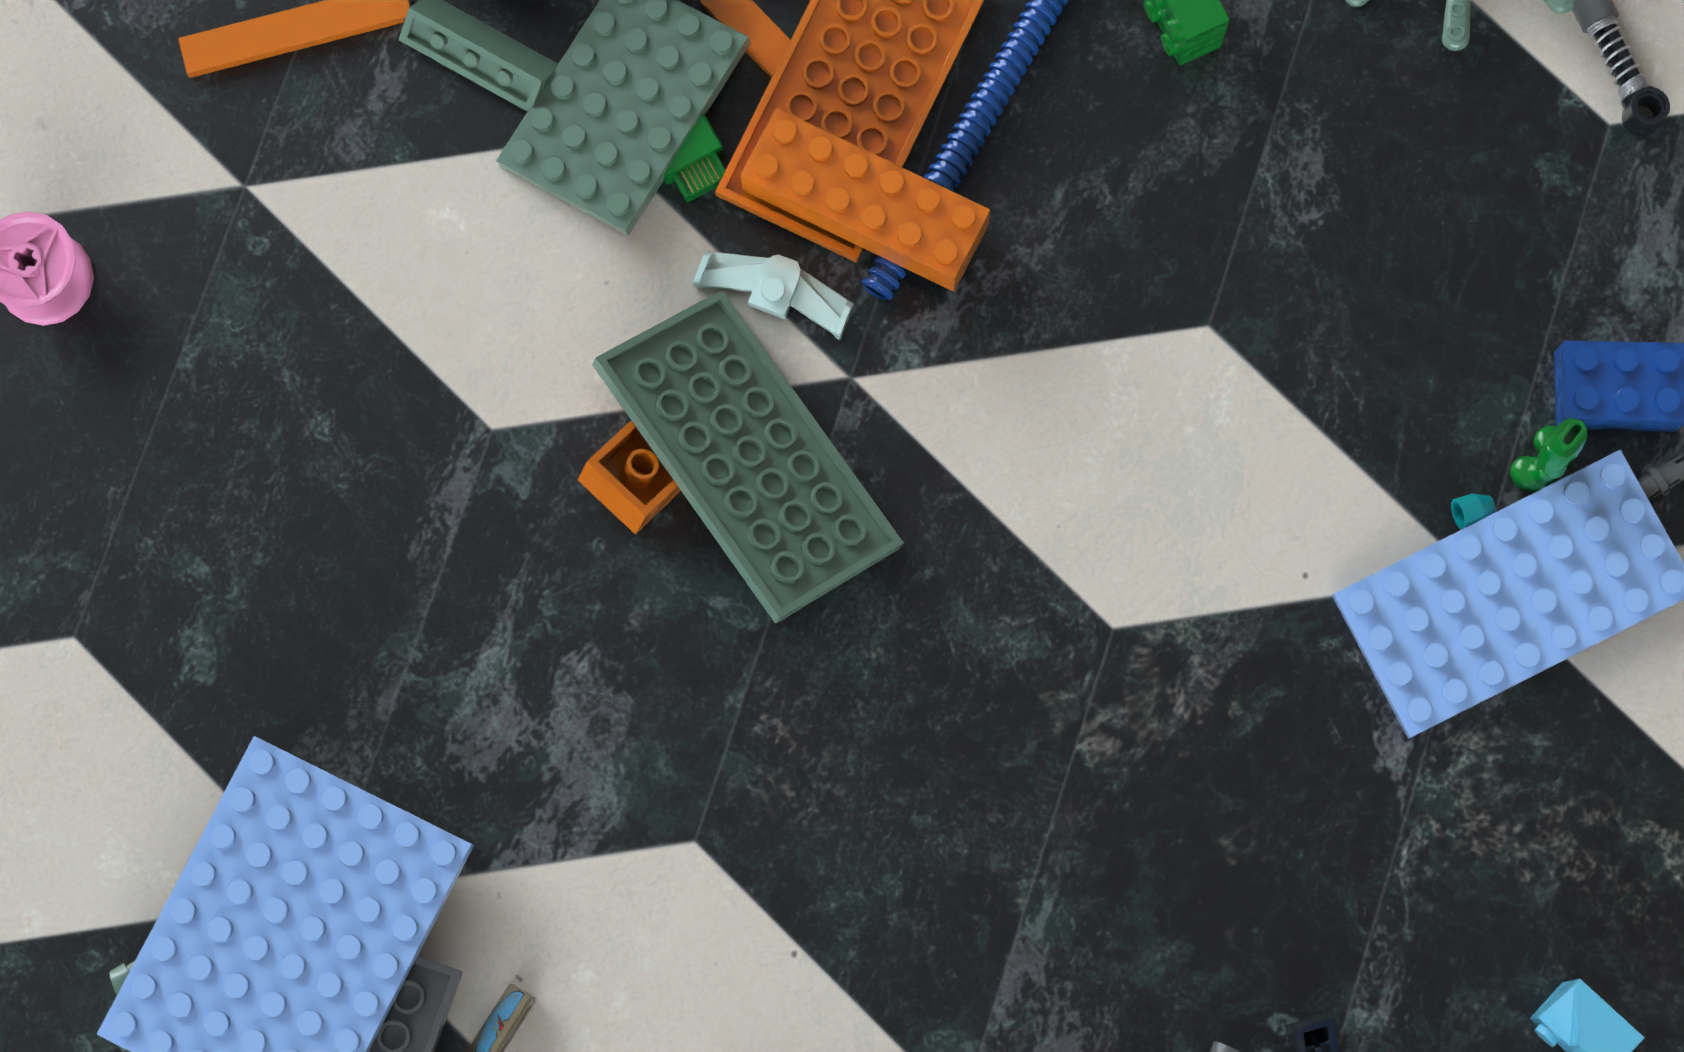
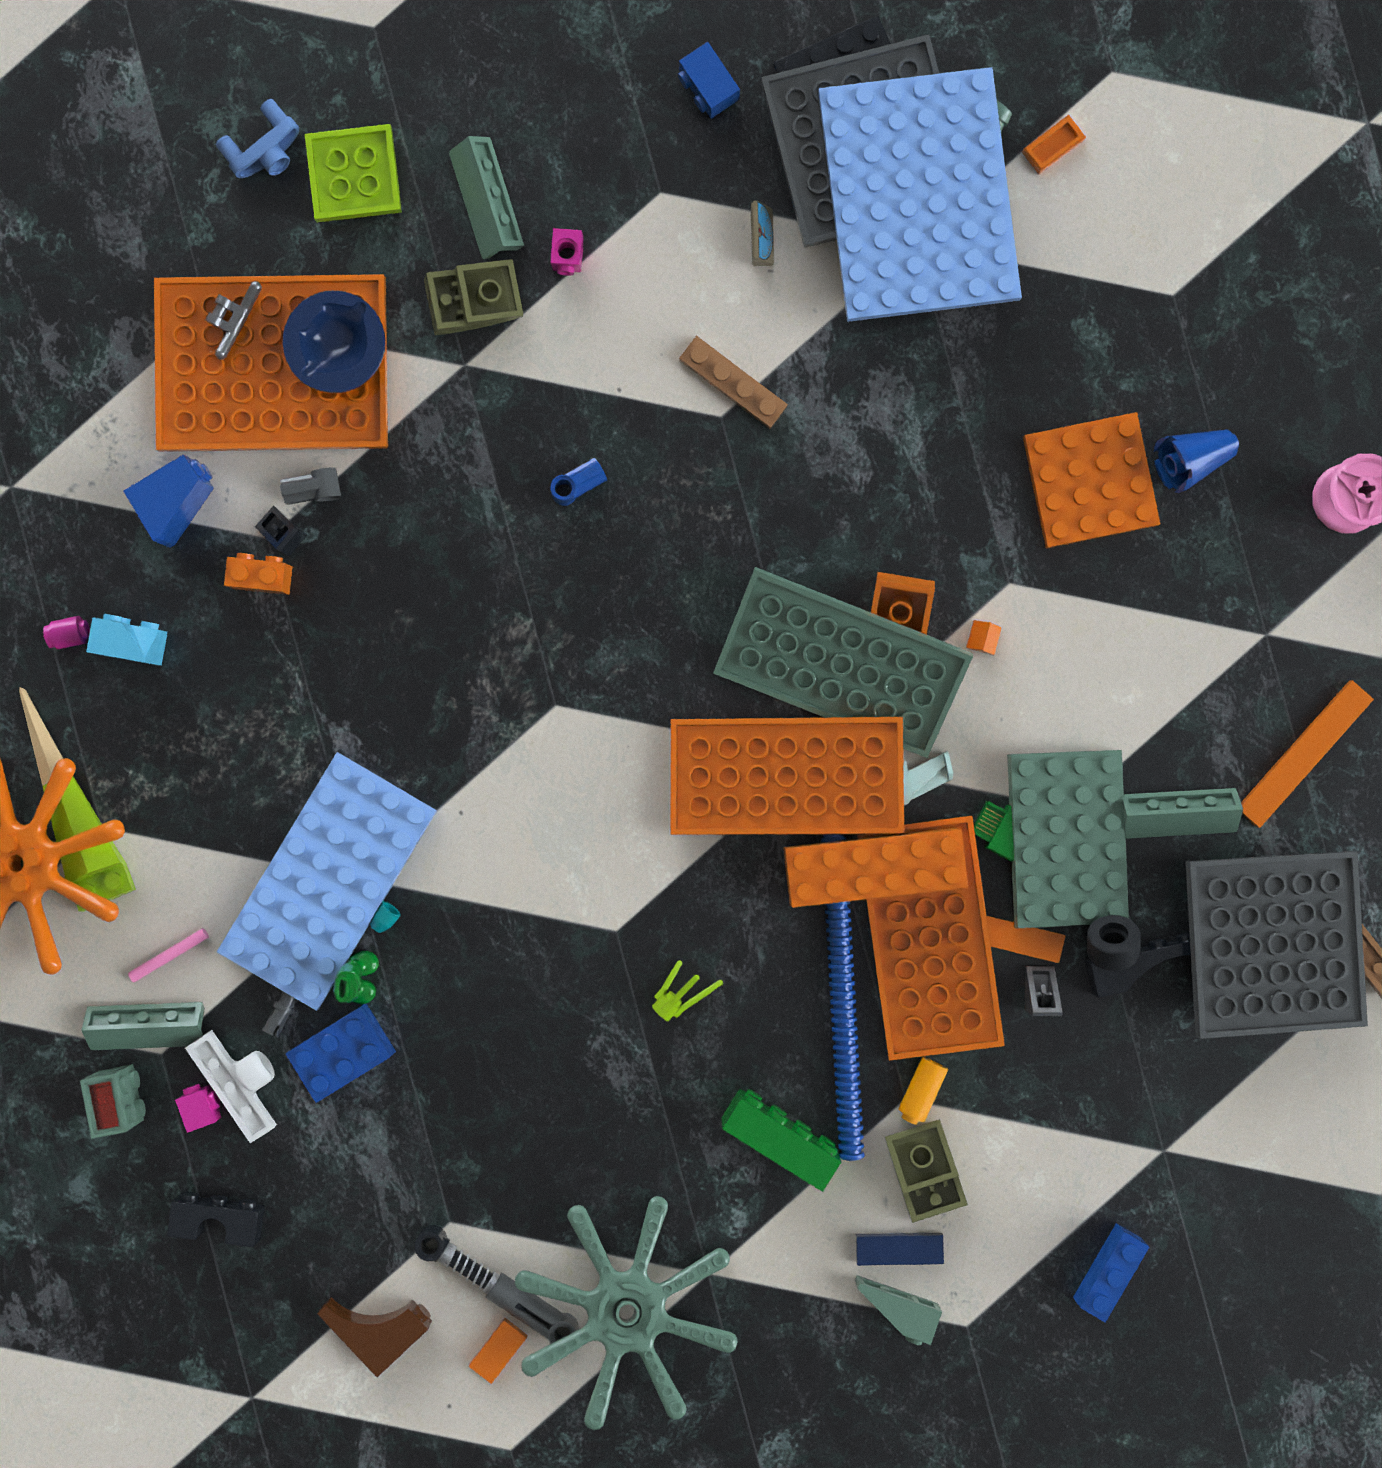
camera: 140 degrees right, 10 degrees up
none -> orange brick [224,553,292,595]
none -> blue piece [551,458,607,506]
none -> lime plant [652,960,723,1021]
none -> orange plate [670,717,904,835]
none -> medium nougat plate [679,335,788,429]
none -> orange slope [966,620,1001,655]
none -> orange tile [1022,115,1086,174]
none -> orange plate [1023,412,1160,548]
none -> blue cone [1154,430,1239,493]

